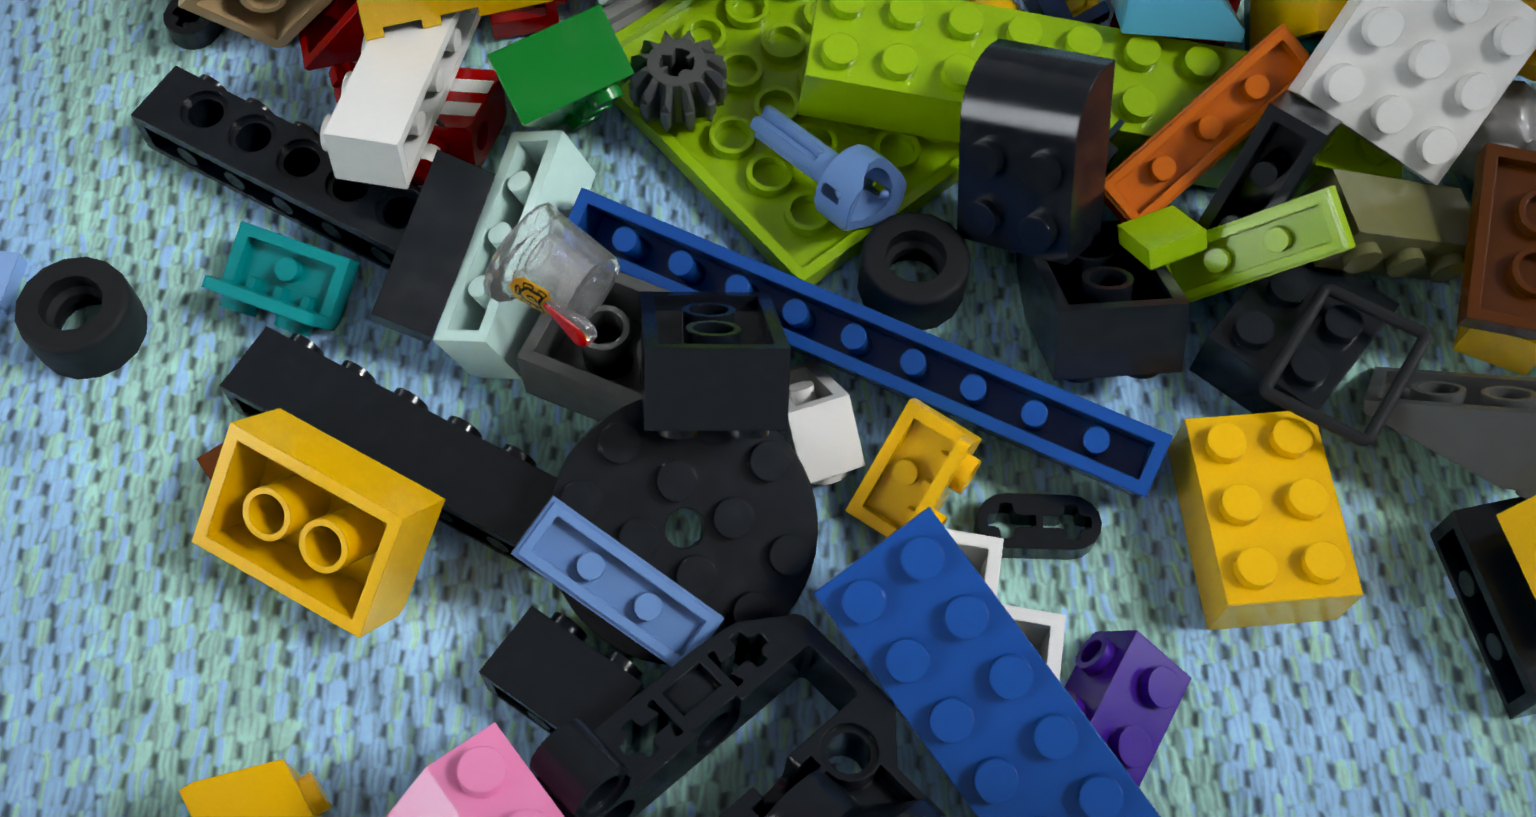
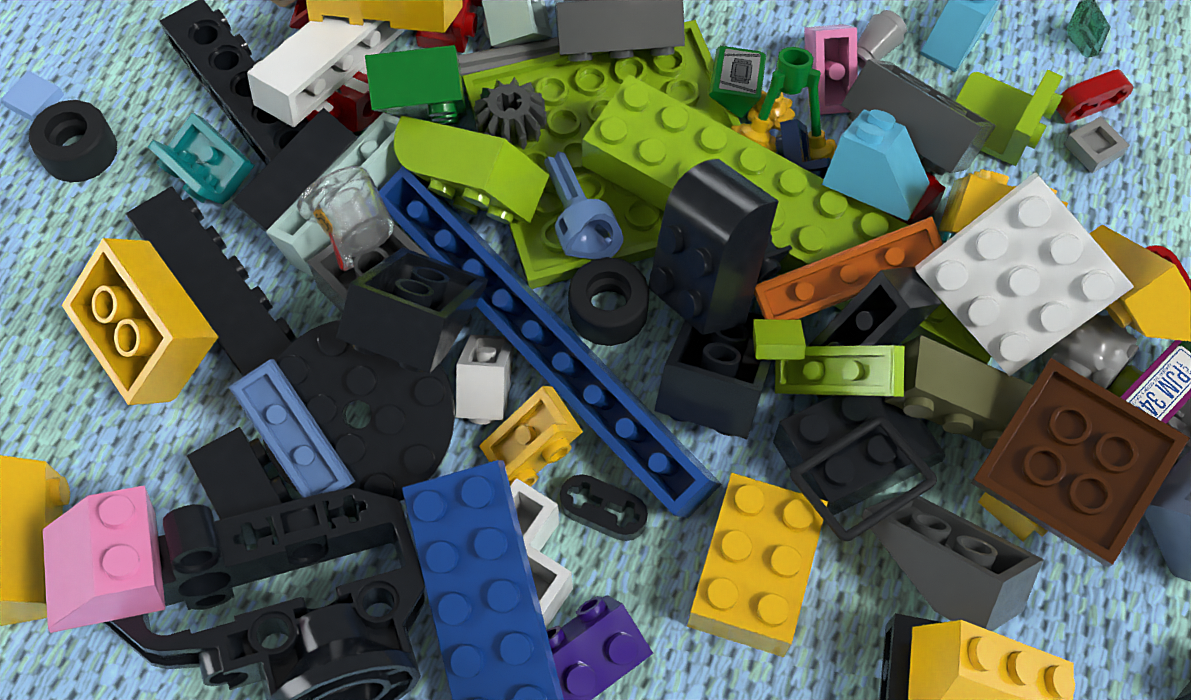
camera: 25 degrees right, 0 degrees up
none -> lime brick [394,115,549,224]

